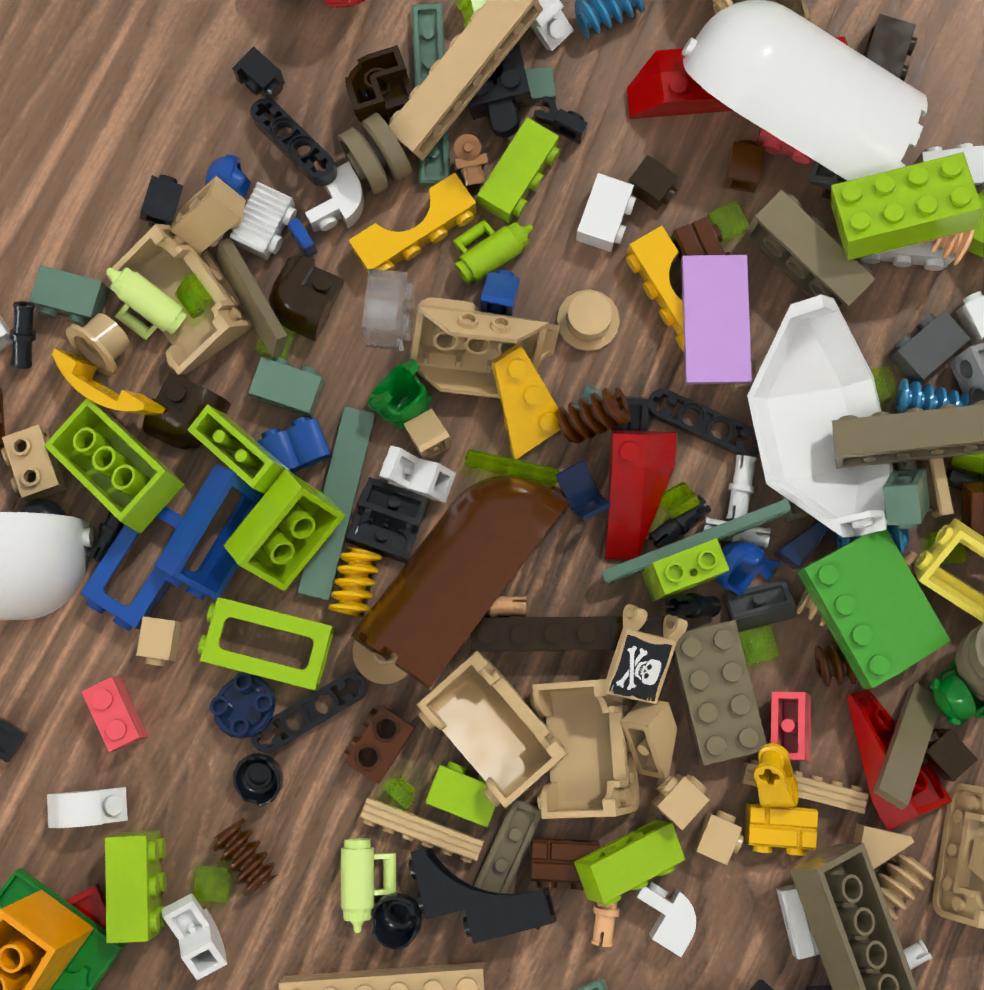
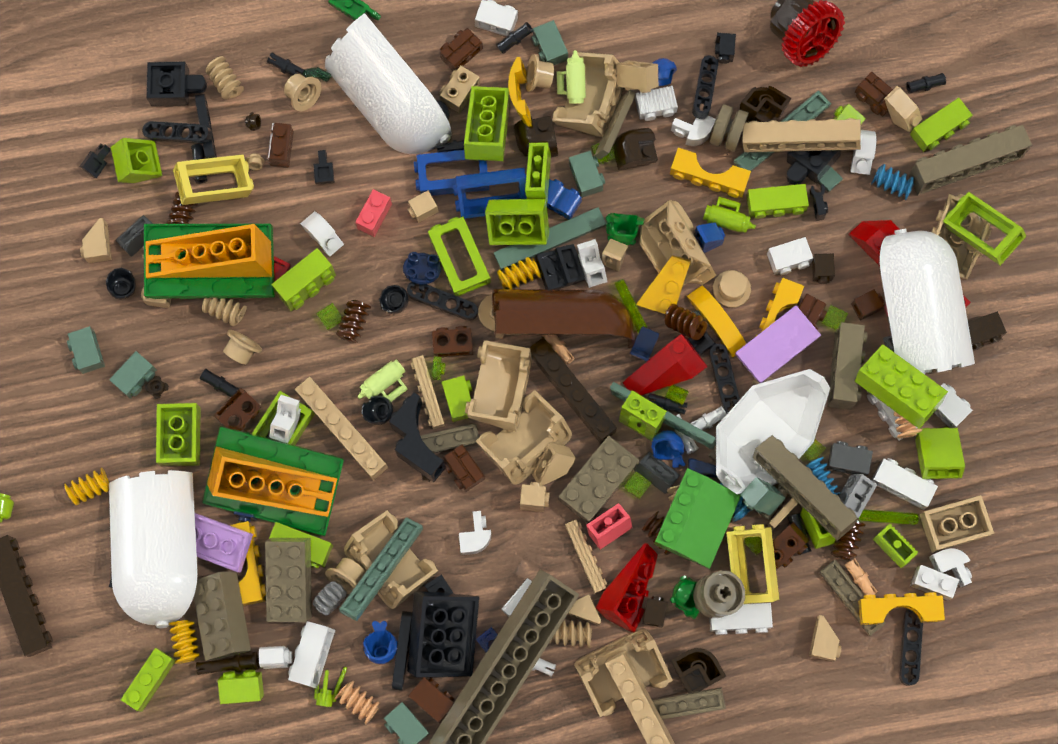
camera: 55 degrees right, 5 degrees down
black brick [140,175,183,228] -> none
white brick [162,893,227,980] -> none
clear neon green tile [175,273,212,319] -> none
blue tile [288,217,317,257] -> none
clear brick [362,269,416,351] -> none
medium nougat hips [453,134,488,186] -> none
lime brick [574,820,685,905] -> none
light nougat pin [591,902,620,947] -> none
flag [602,604,688,704] -> none
black pin [665,593,721,619] -> none
tan brick [692,810,744,865] -> none
yellow brick [744,803,818,856] -> none
yellow piece [754,743,799,808] -> none
dark tan tile [873,682,939,810] -> none
none -> yellow slope [686,285,746,358]

